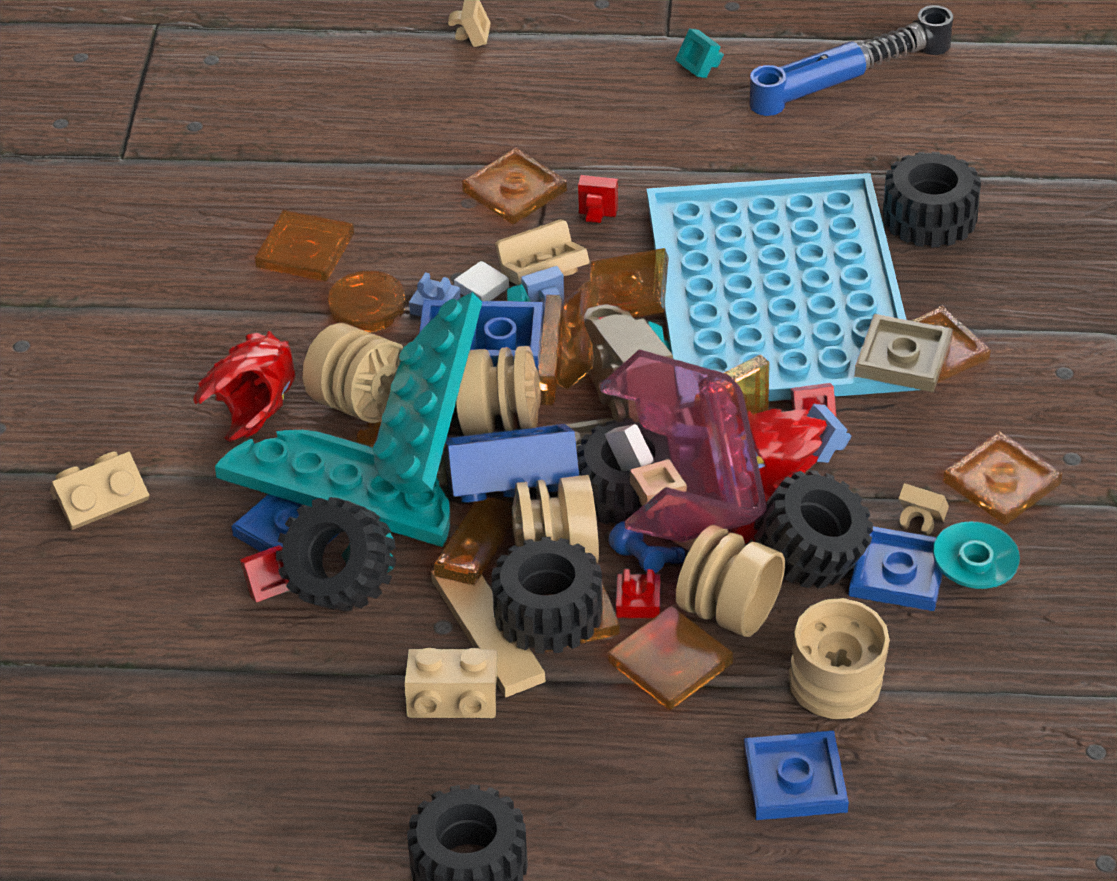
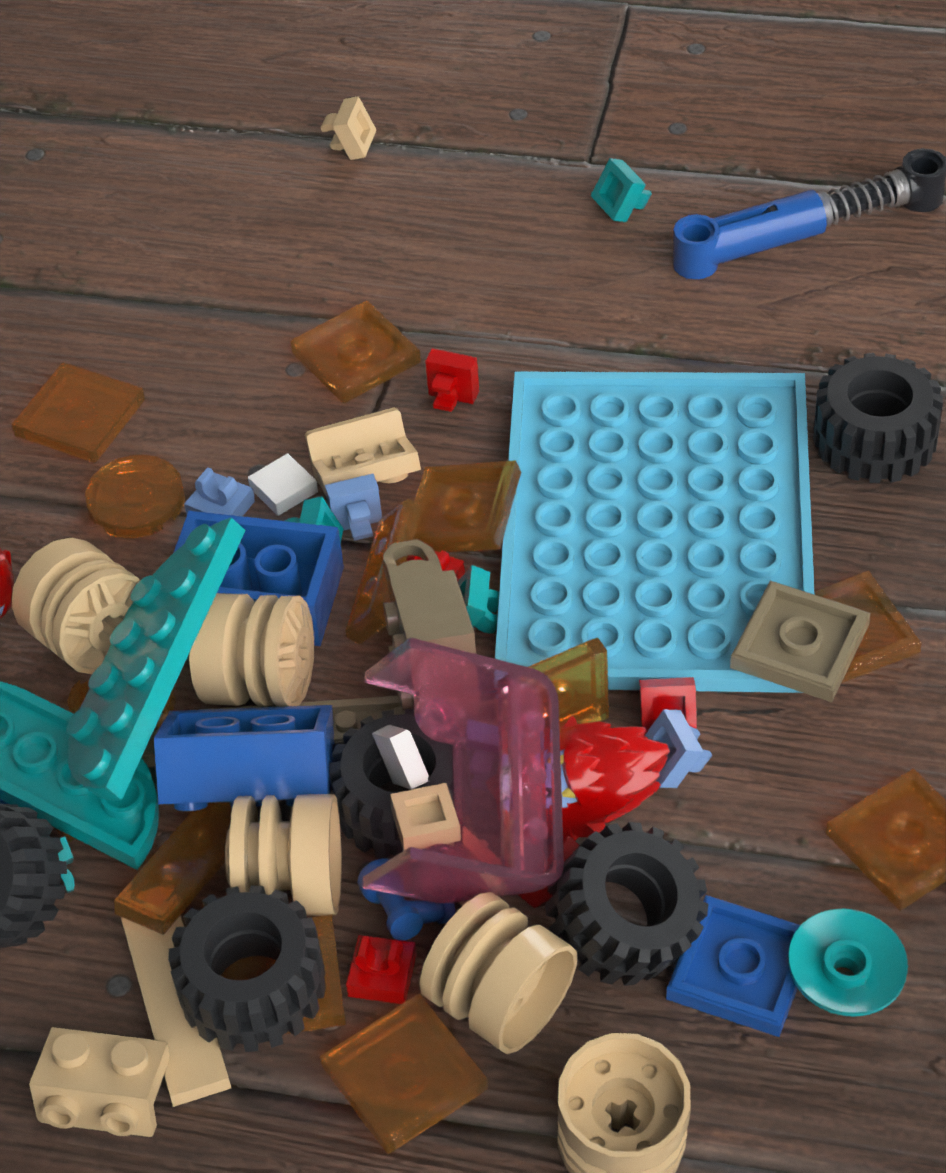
camera: 10 degrees right, 5 degrees up
clear orange tile [538,295,563,405] -> none
tan tile [899,483,949,536] -> none

